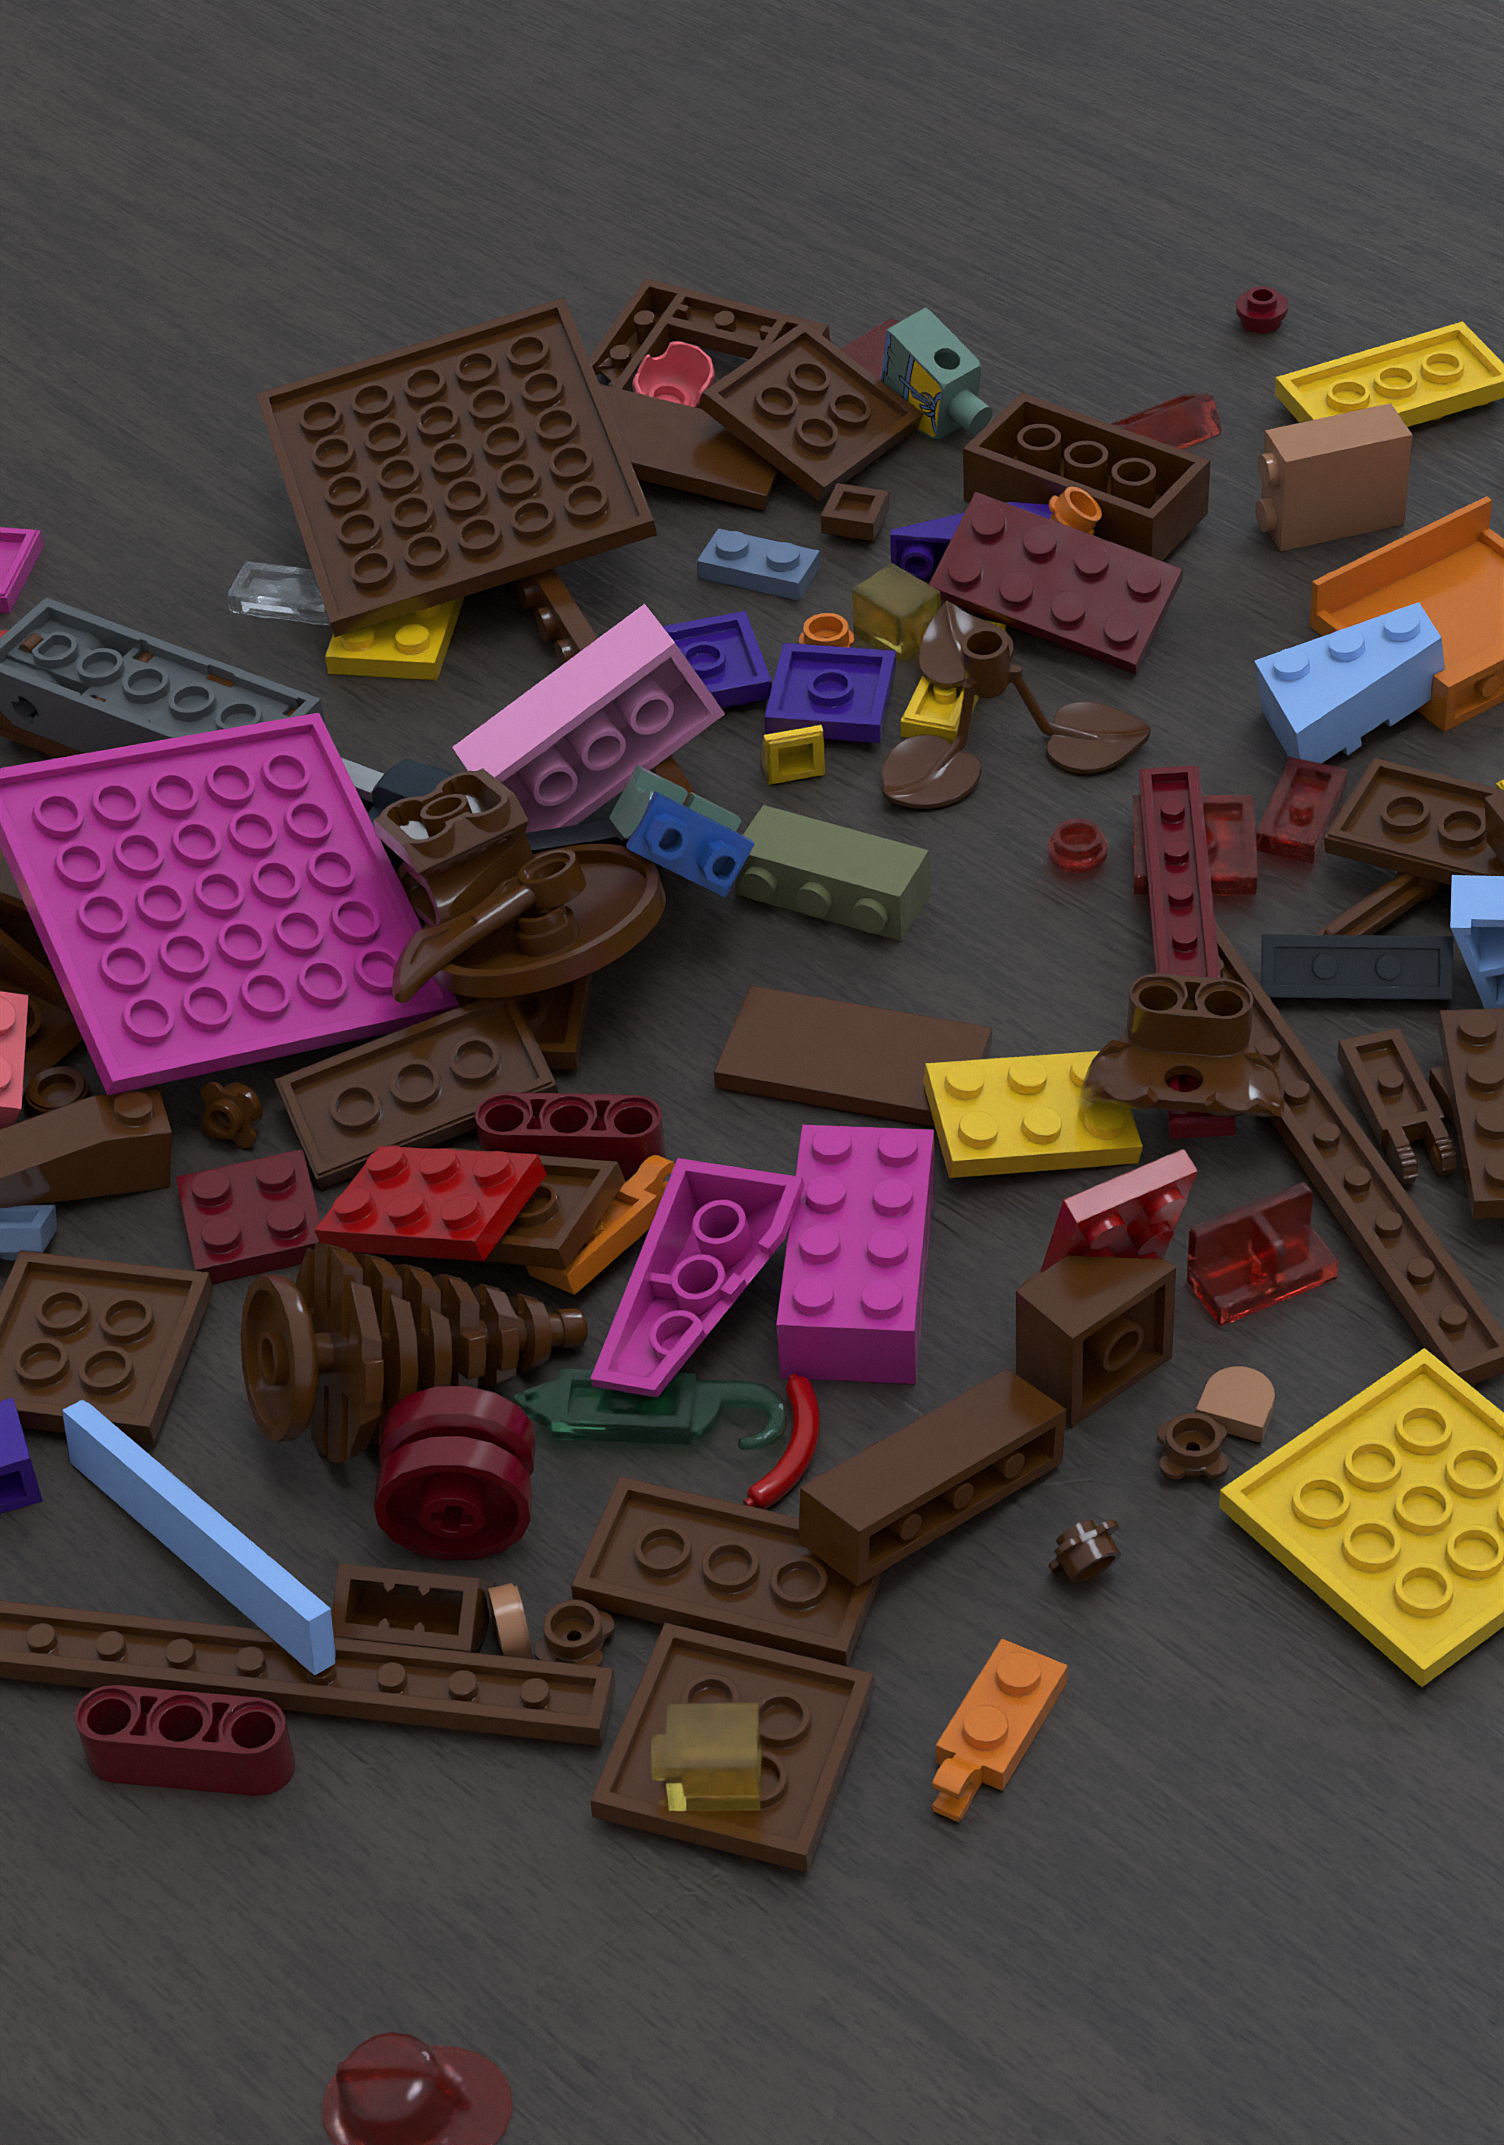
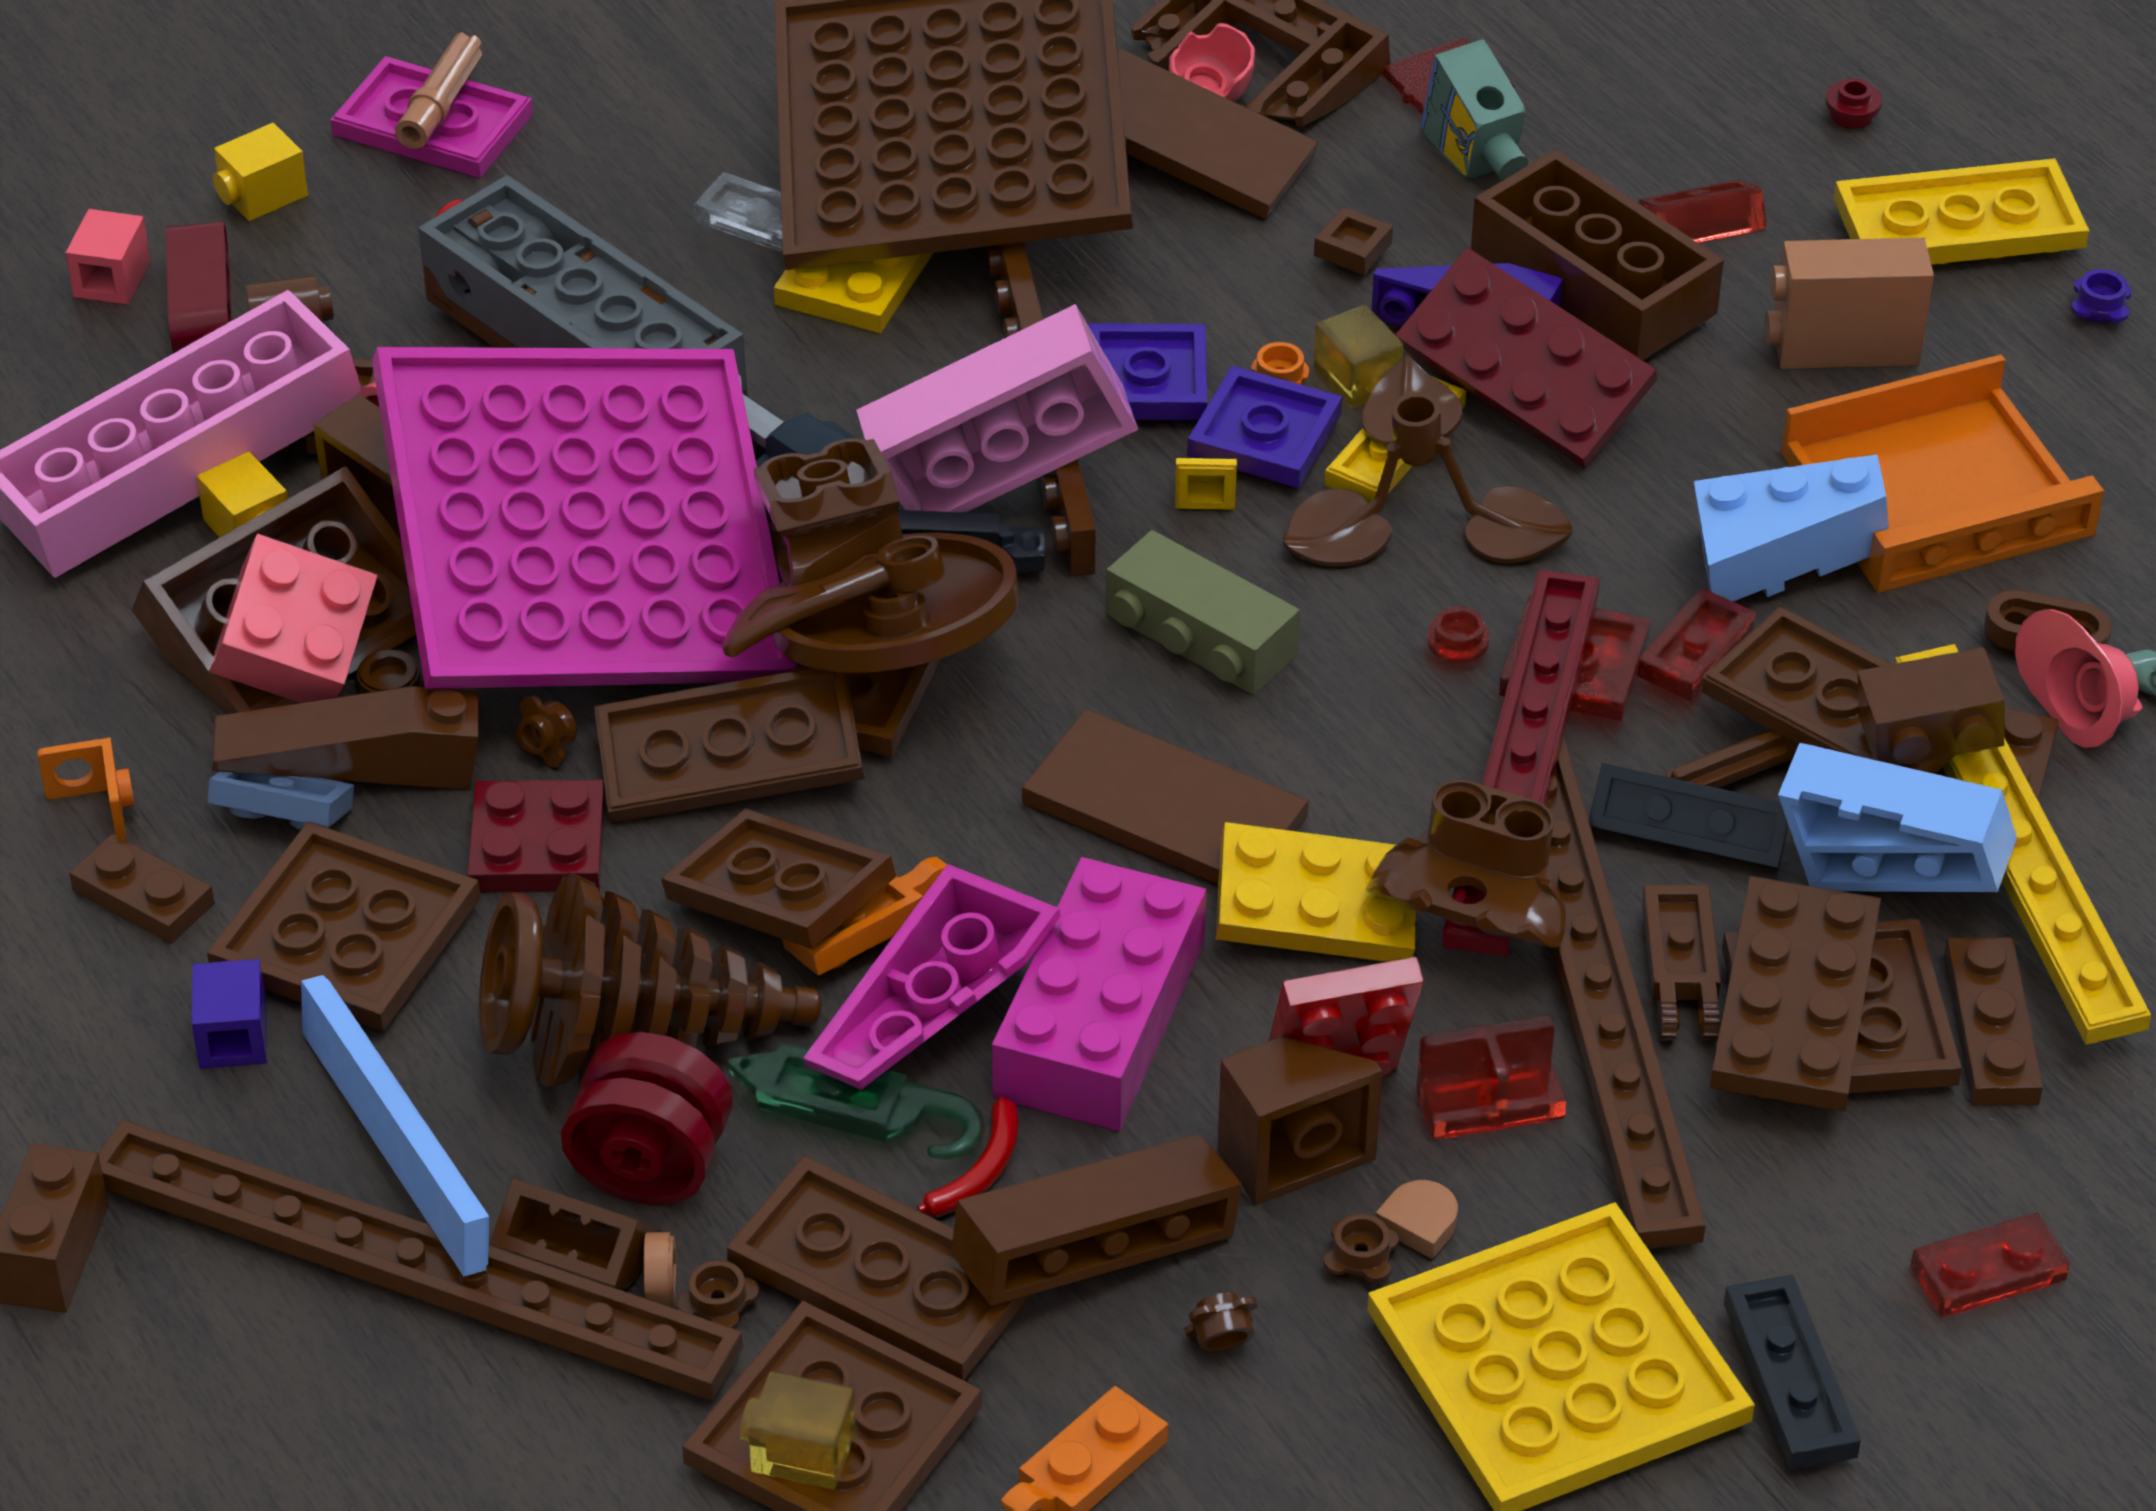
camera: 10 degrees right, 0 degrees up
dark red beam [74,1685,295,1796] -> none
red plate [314,1145,547,1262] -> none
dark red beam [475,1092,666,1181] -> none
blue hips [609,765,755,898] -> none
sand blue plate [697,528,821,601] -> none
reddish brown plate [699,321,923,502] -> none
orange plate [1048,487,1102,535] -> none

